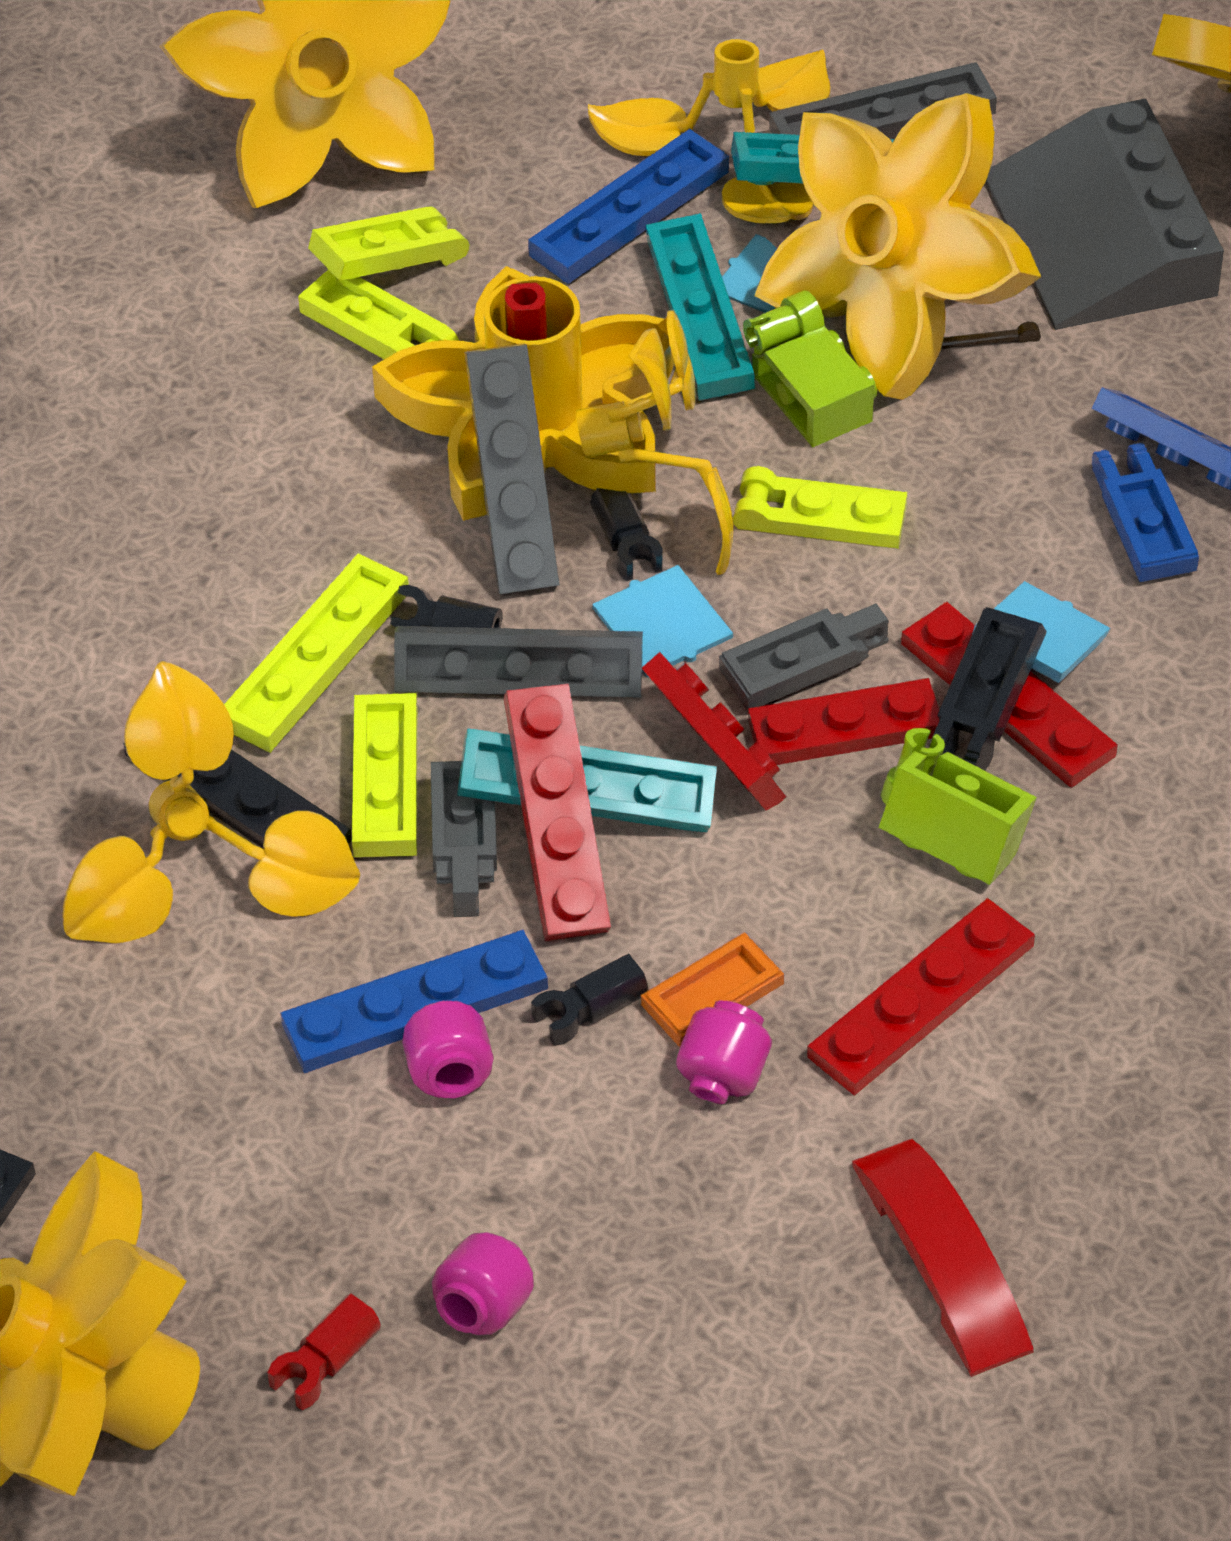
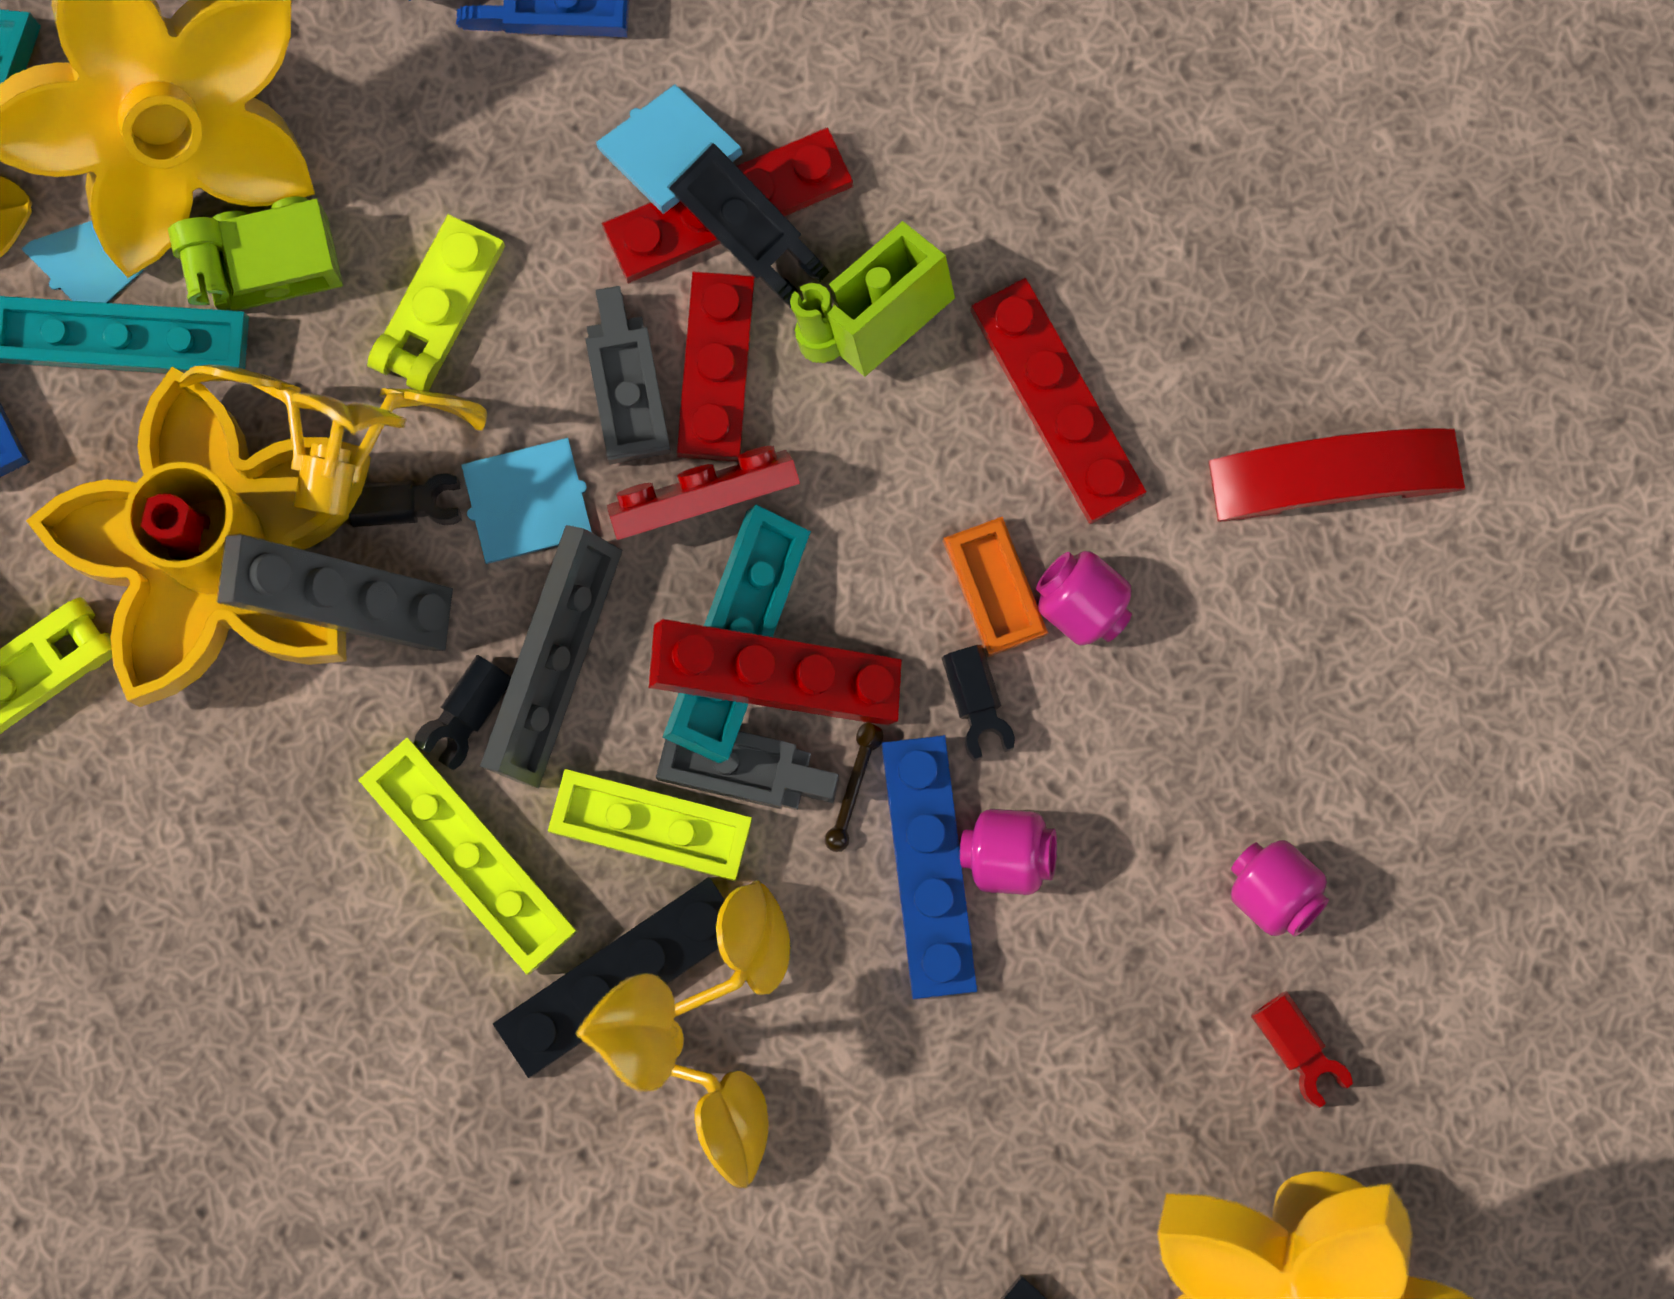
camera: 80 degrees left, 30 degrees up
none -> dark brown hinge [825,722,884,852]

